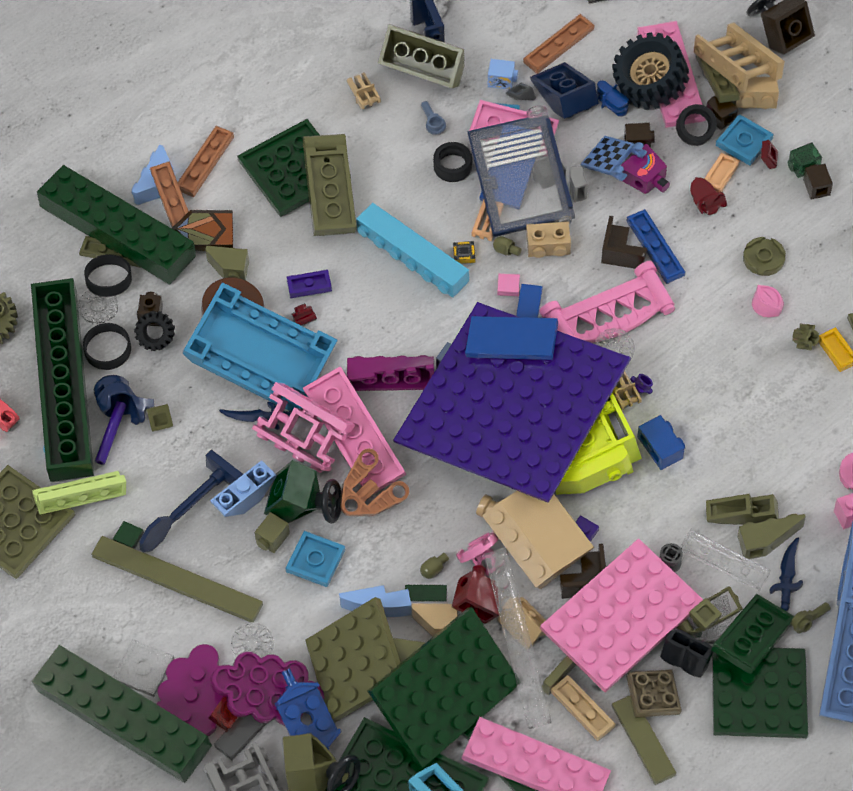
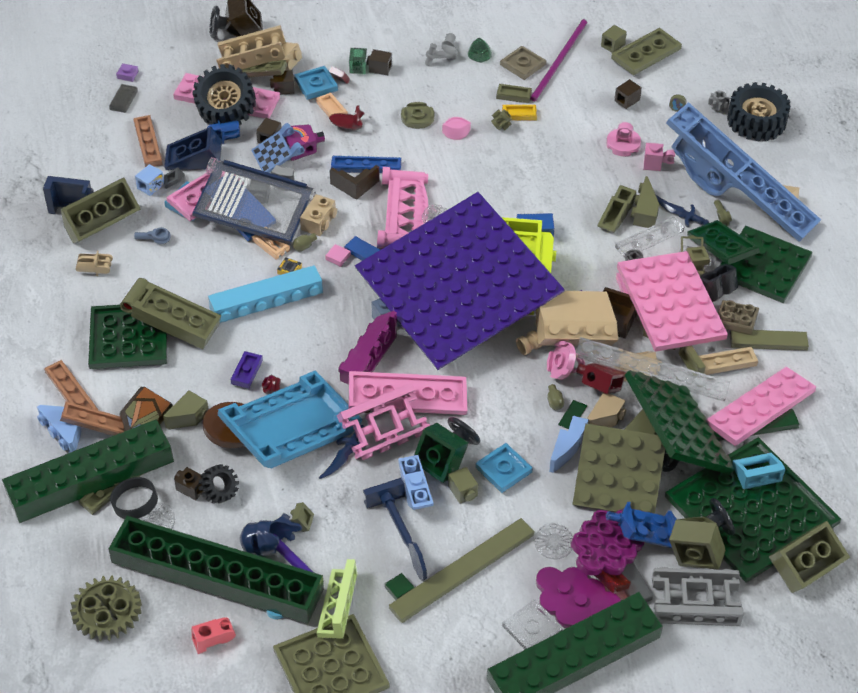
camera: 65 degrees left, 10 degrees down
black tyre [83,323,131,370] -> none
nougat connector [340,448,409,516] -> none
black tyre [433,142,472,182] -> none
blue tile [465,316,558,360] -> none
black tyre [676,104,717,146] -> none

